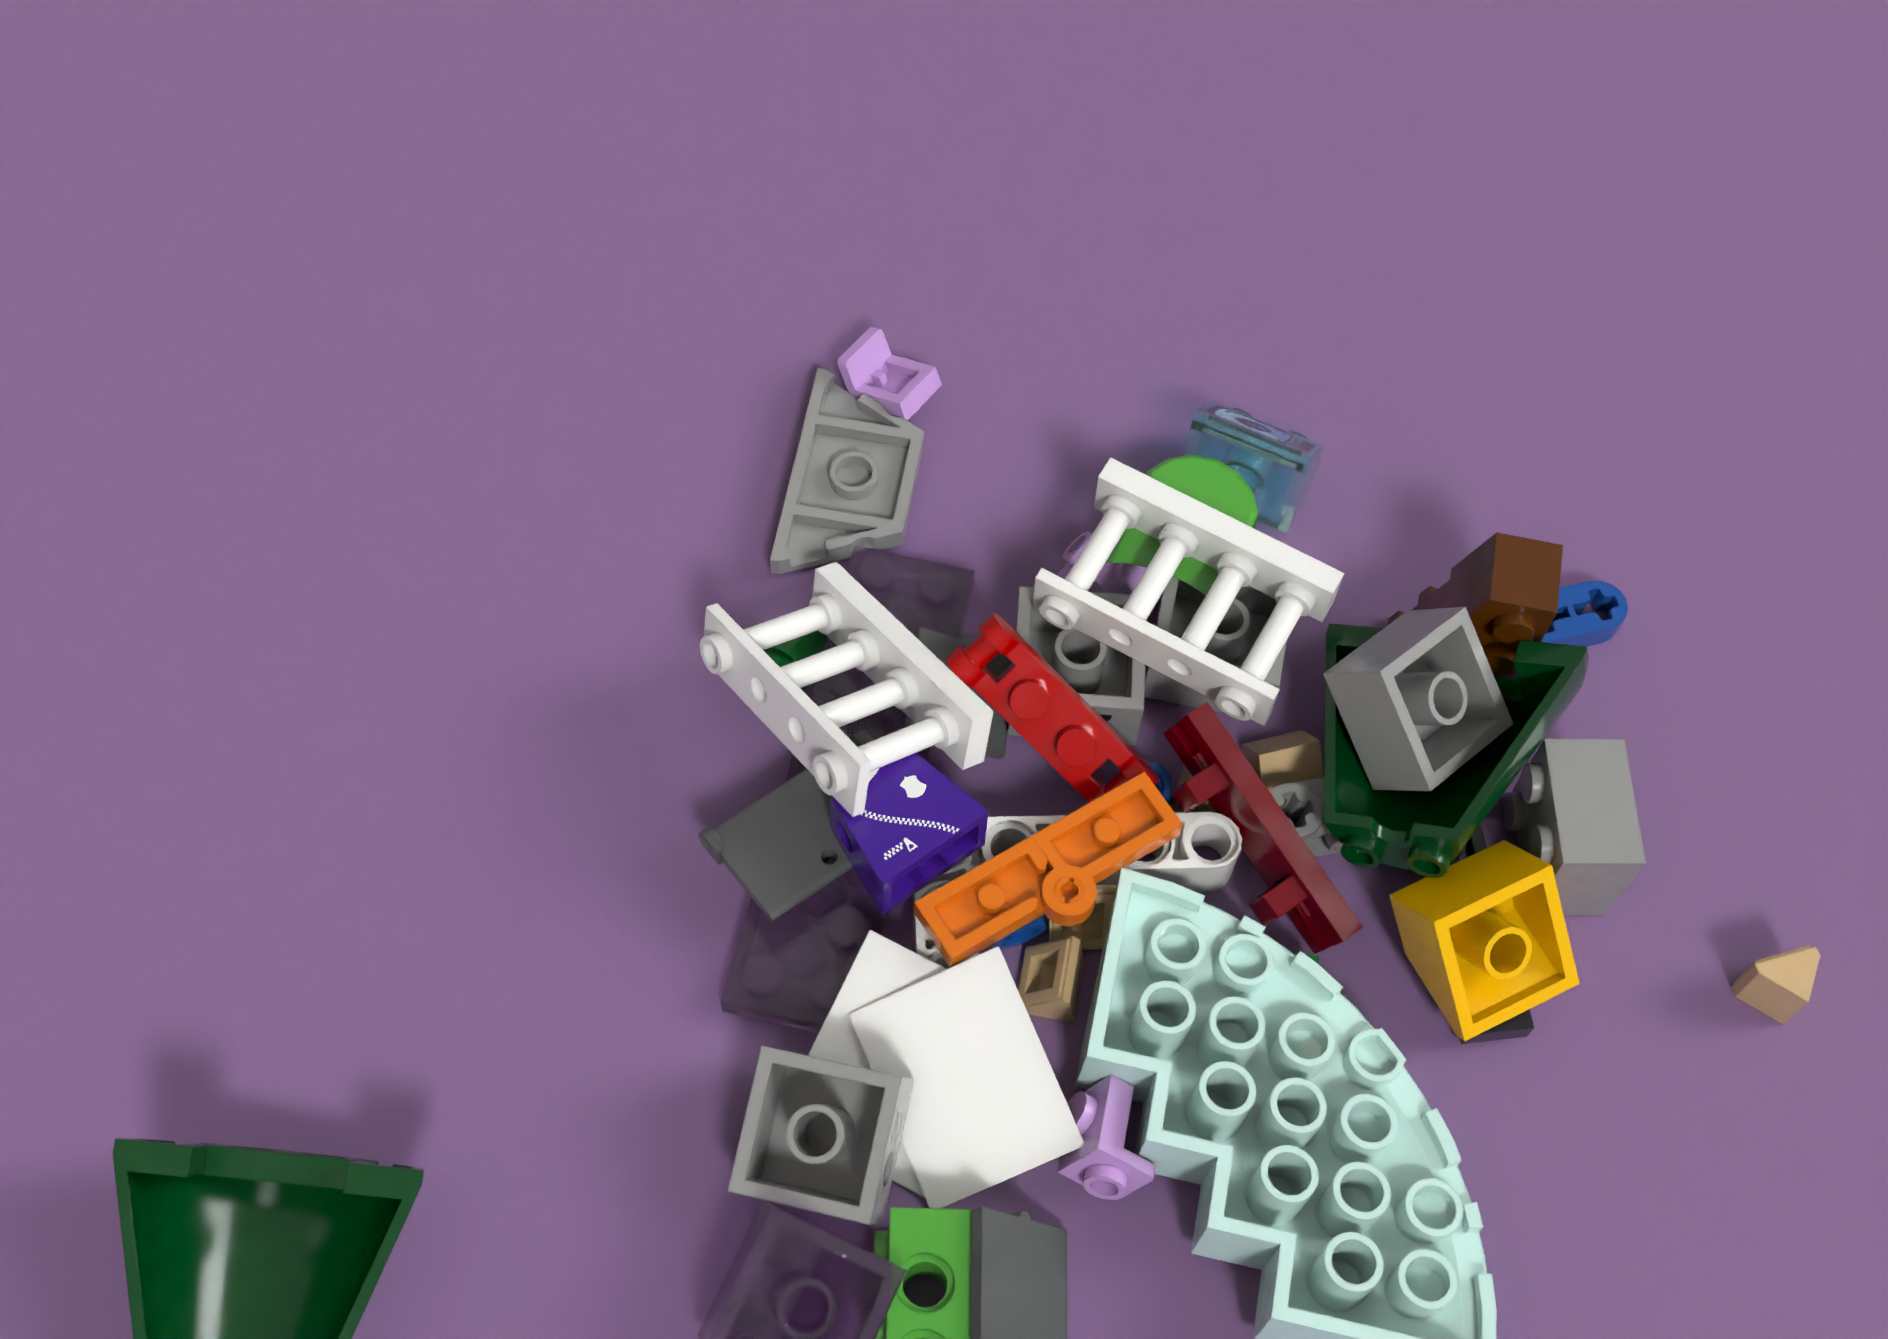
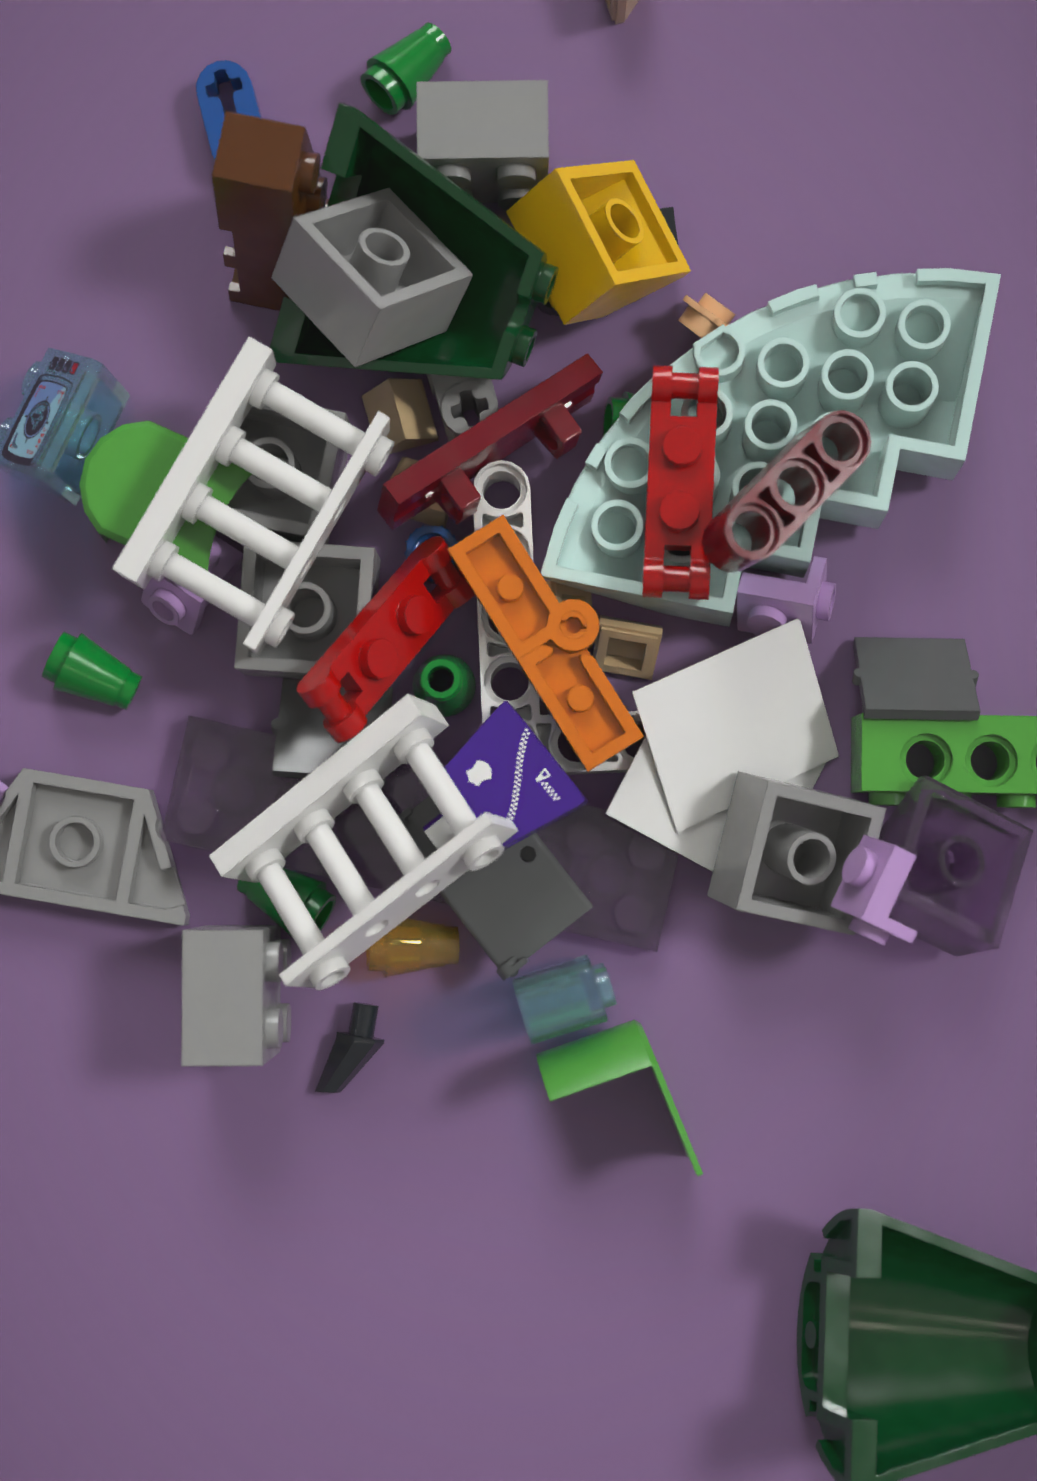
camera: 80 degrees left, 25 degrees up
none -> green cone [41,632,143,710]
none -> light grey brick [181,925,292,1066]
none -> black bar [315,1002,384,1093]
none -> green cone [360,22,452,115]
none -> clear yellow cone [366,918,460,978]
none -> green cone [413,654,476,717]
none -> clear light blue brick [513,954,617,1045]
none -> bright green piece [536,1020,703,1177]
none -> red plate [642,365,719,600]
none -> light nougat plate [678,292,736,338]
none -> beam [702,410,872,573]
none -> lavender bracket [830,834,918,946]

